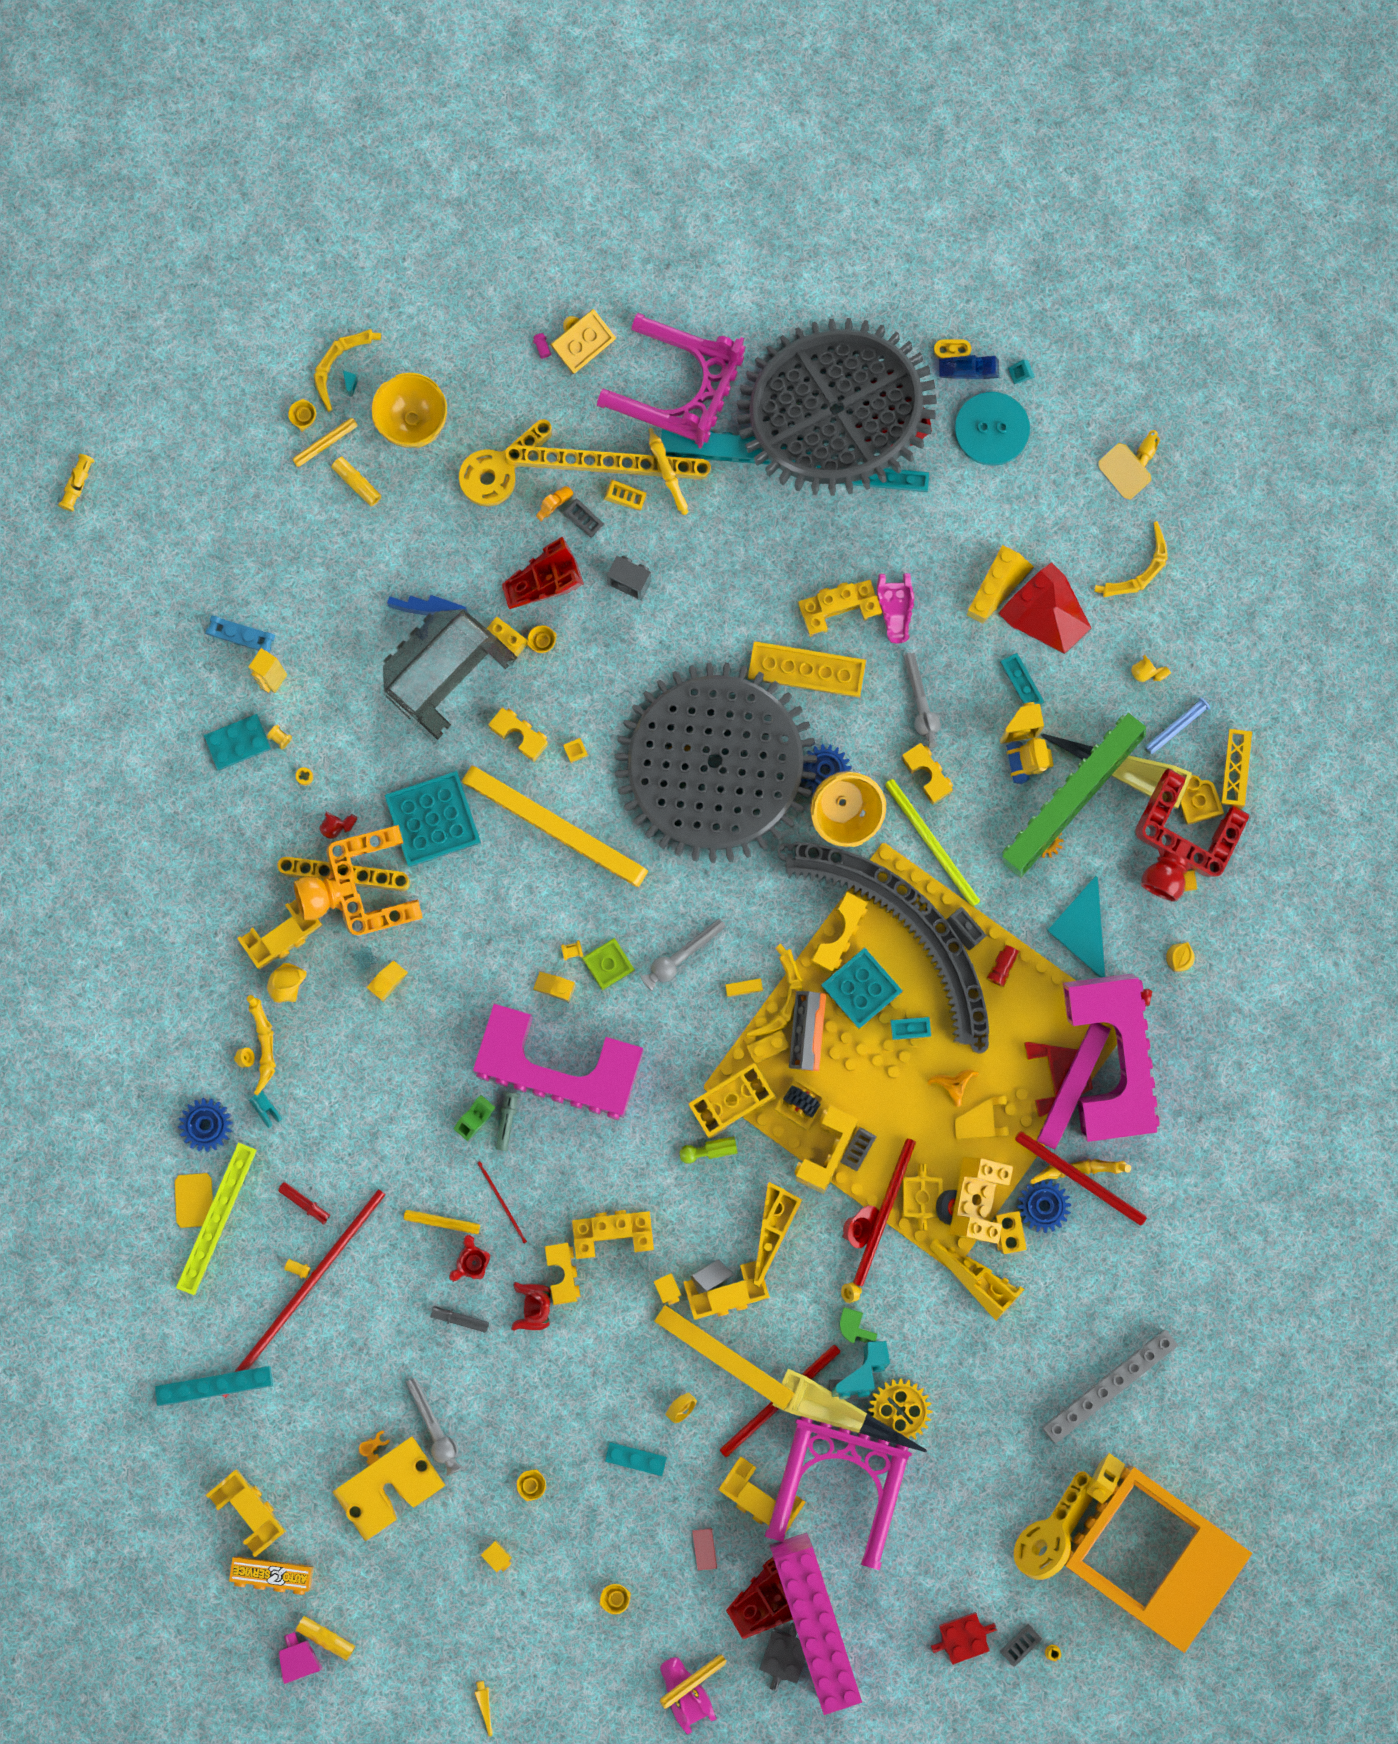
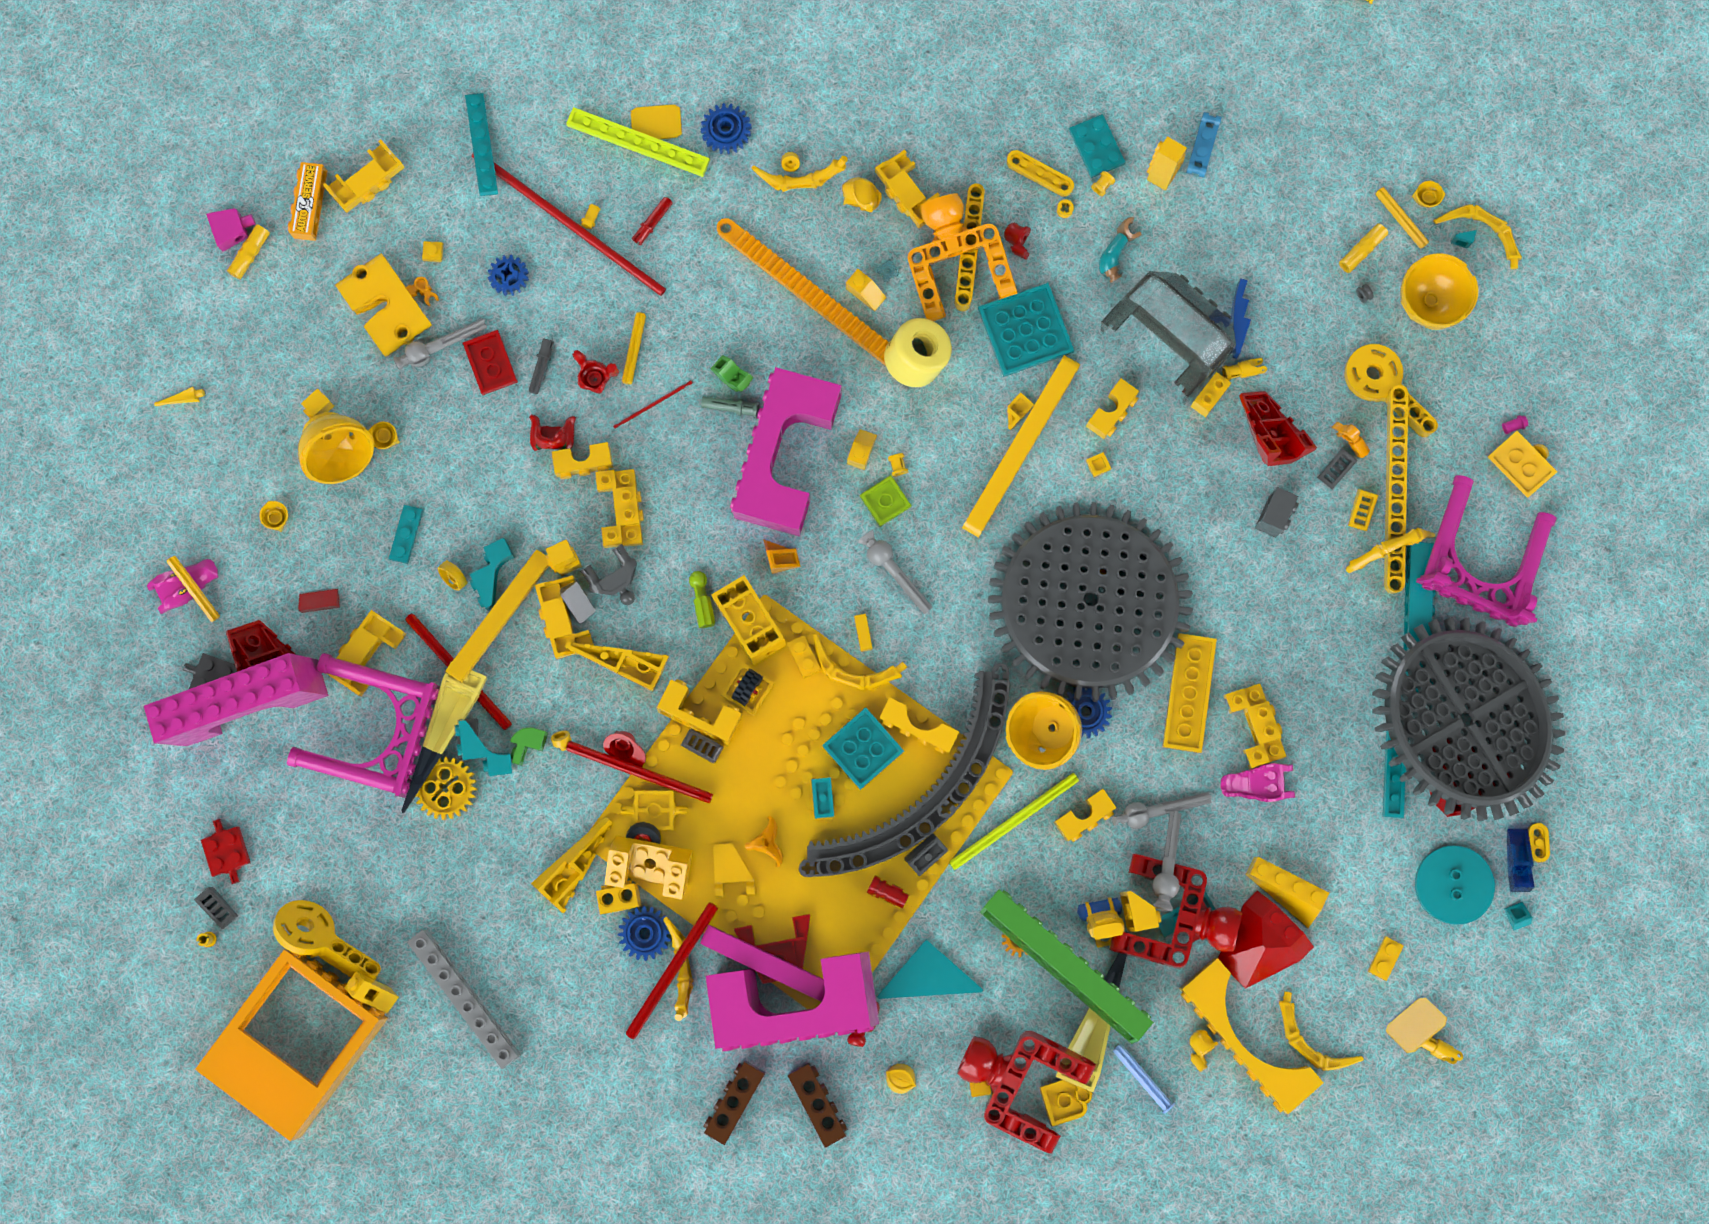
camera: 90 degrees right, 0 degrees up
teal hinge [248,1090,282,1128] -> none
yellow hat [527,625,557,653] -> none
dark grey piece [789,991,826,1071] -> none
yellow fence [1221,729,1252,810] -> none
none -> yellow piece [298,412,374,484]
none -> yellow plate [422,241,444,262]
none -> red plate [463,330,518,395]
none -> teal arch [469,538,515,611]
none -> blue gear [488,255,529,296]
none -> dark grey connector [580,544,637,605]
none -> reddish brown brick [703,1061,766,1145]
none -> light orange gear [716,218,888,366]
none -> light orange slope [763,539,801,574]
none -> reddish brown brick [787,1063,848,1148]
none -> light yellow piece [884,318,952,387]
none -> yellow plate [1006,150,1074,197]
none -> yellow slope [1007,392,1034,430]
none -> piece [1099,217,1142,283]
none -> red piece [1109,854,1243,968]
none -> light grey piece [1152,811,1181,911]
none -> yellow arch [1179,958,1324,1114]
none -> yellow piece [1222,358,1267,381]
none -> dark grey bush [1356,284,1374,303]
none -> yellow plate [1367,936,1404,981]

